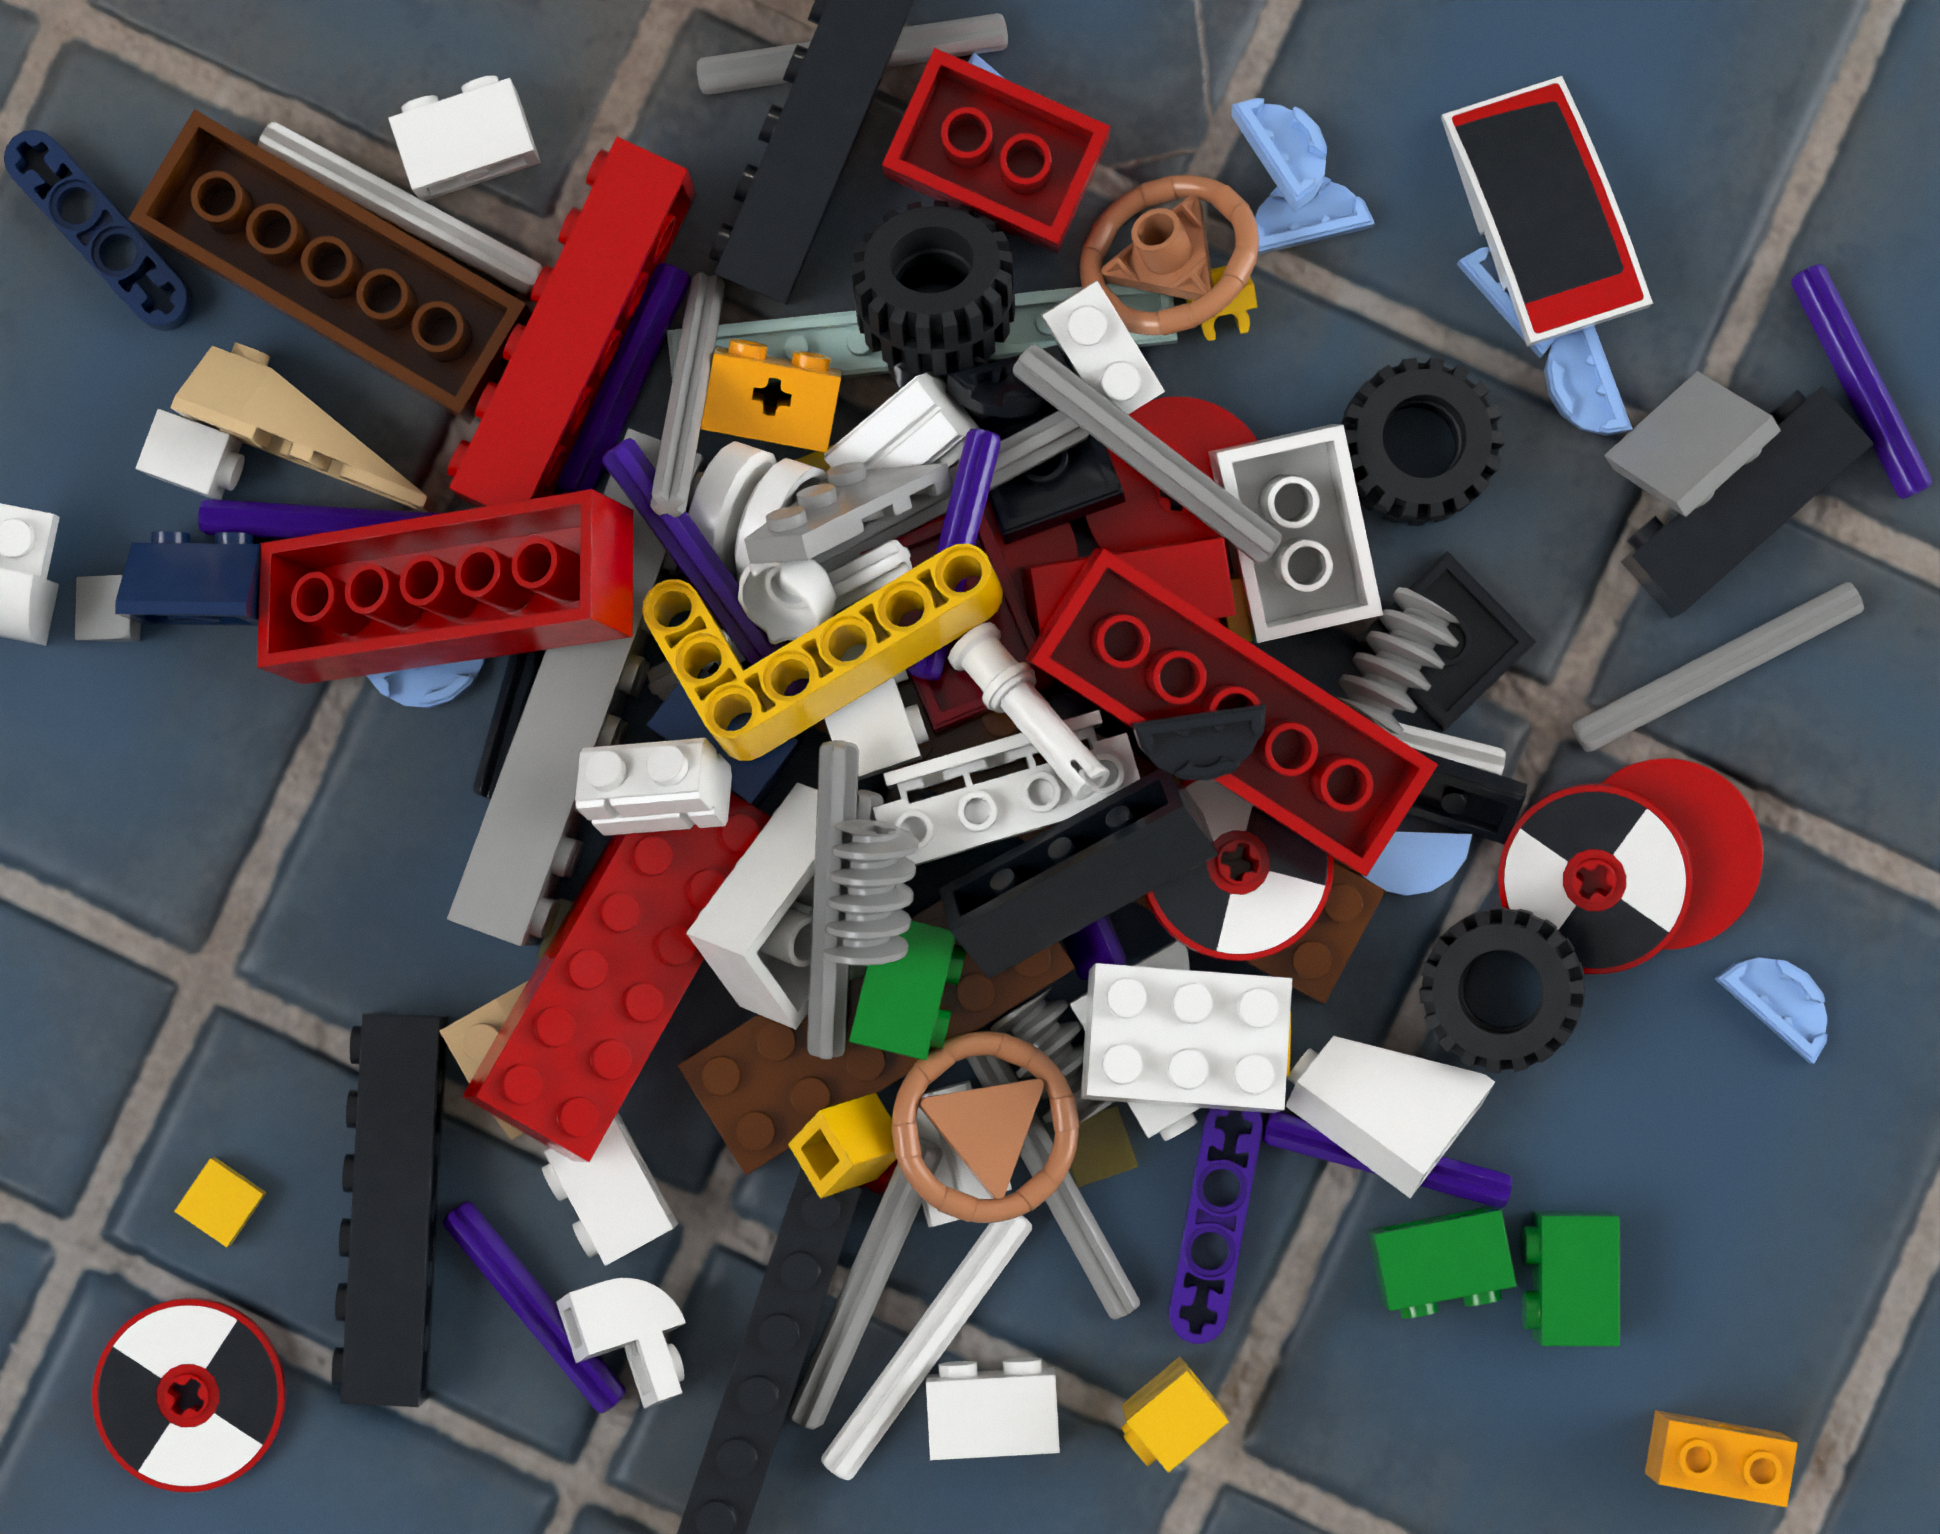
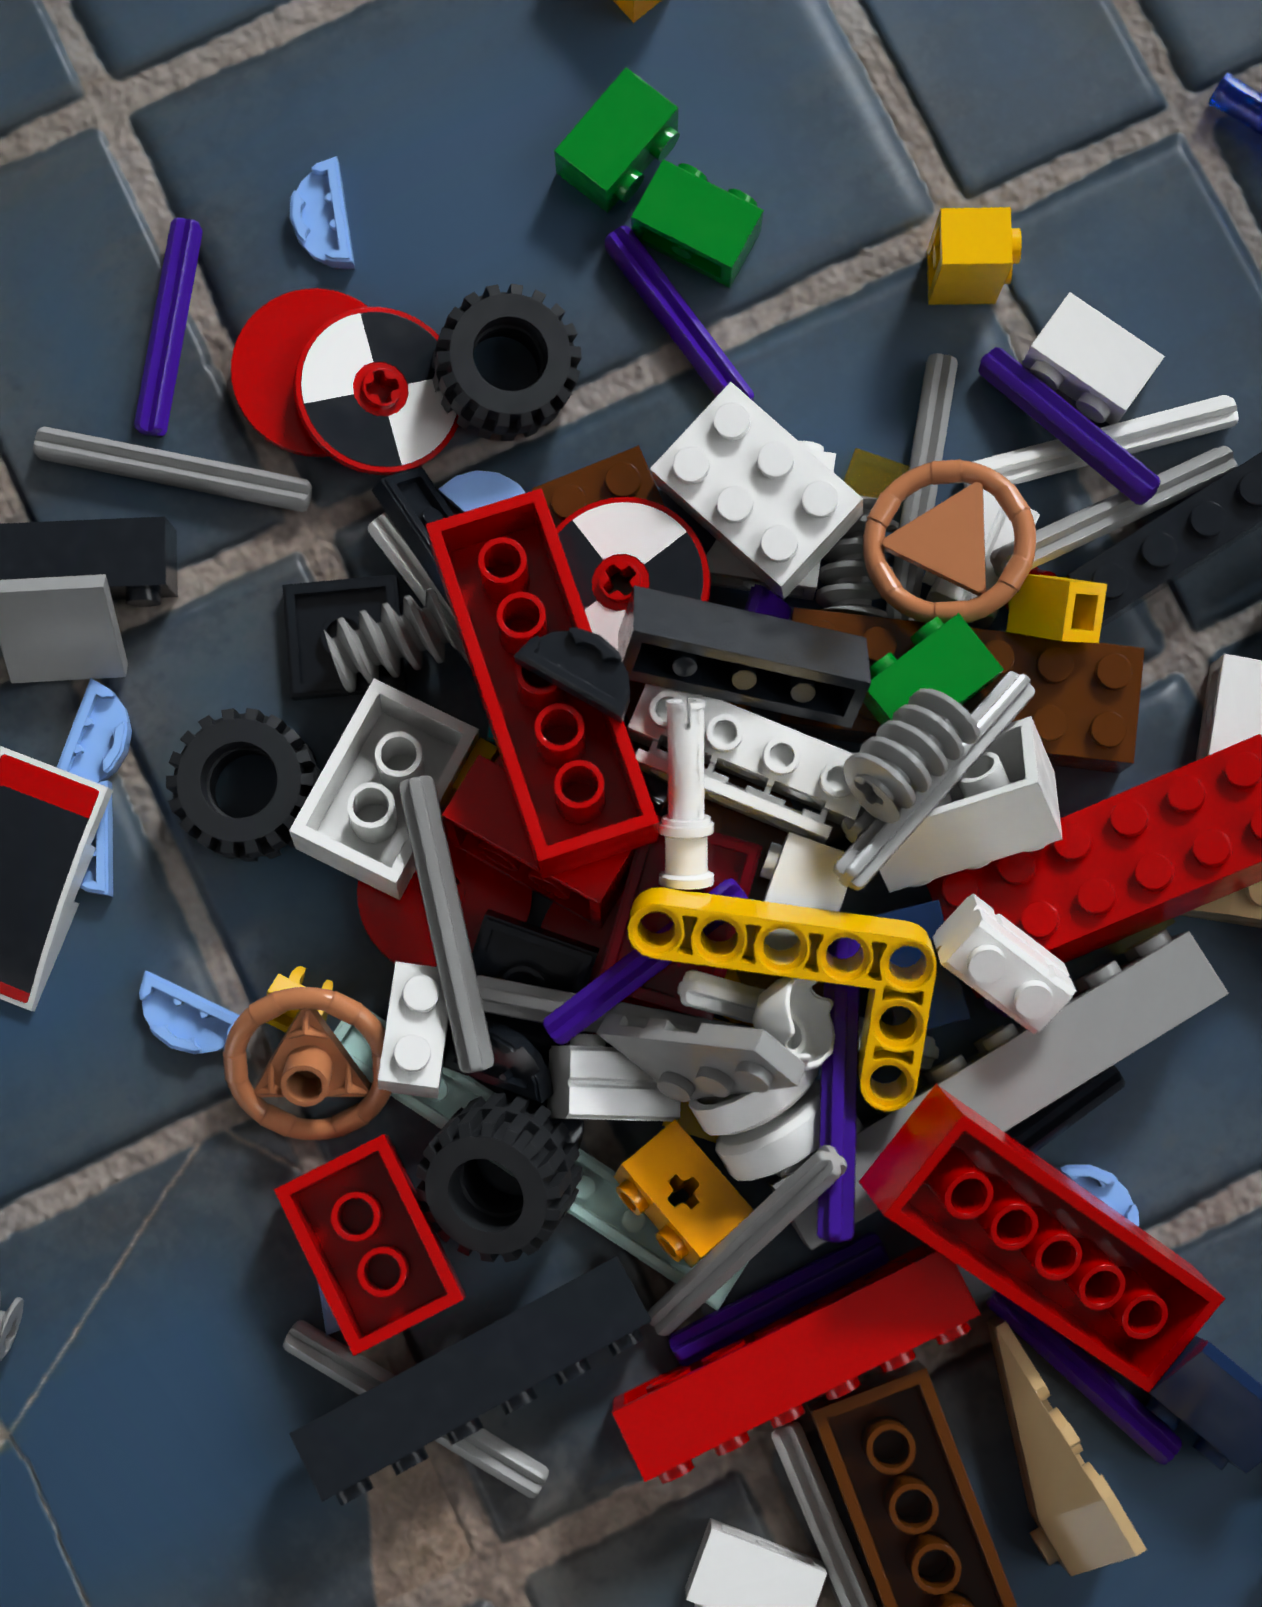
camera: 140 degrees left, 5 degrees down
white brick [135,409,245,500] -> none
dark purple beam [1168,1108,1262,1344] -> none
light blue tile [1231,98,1327,213] -> none
white slope [1286,1036,1495,1198] -> none
none -> dark purple axle [134,217,203,437]
none -> dark purple axle [978,347,1161,505]

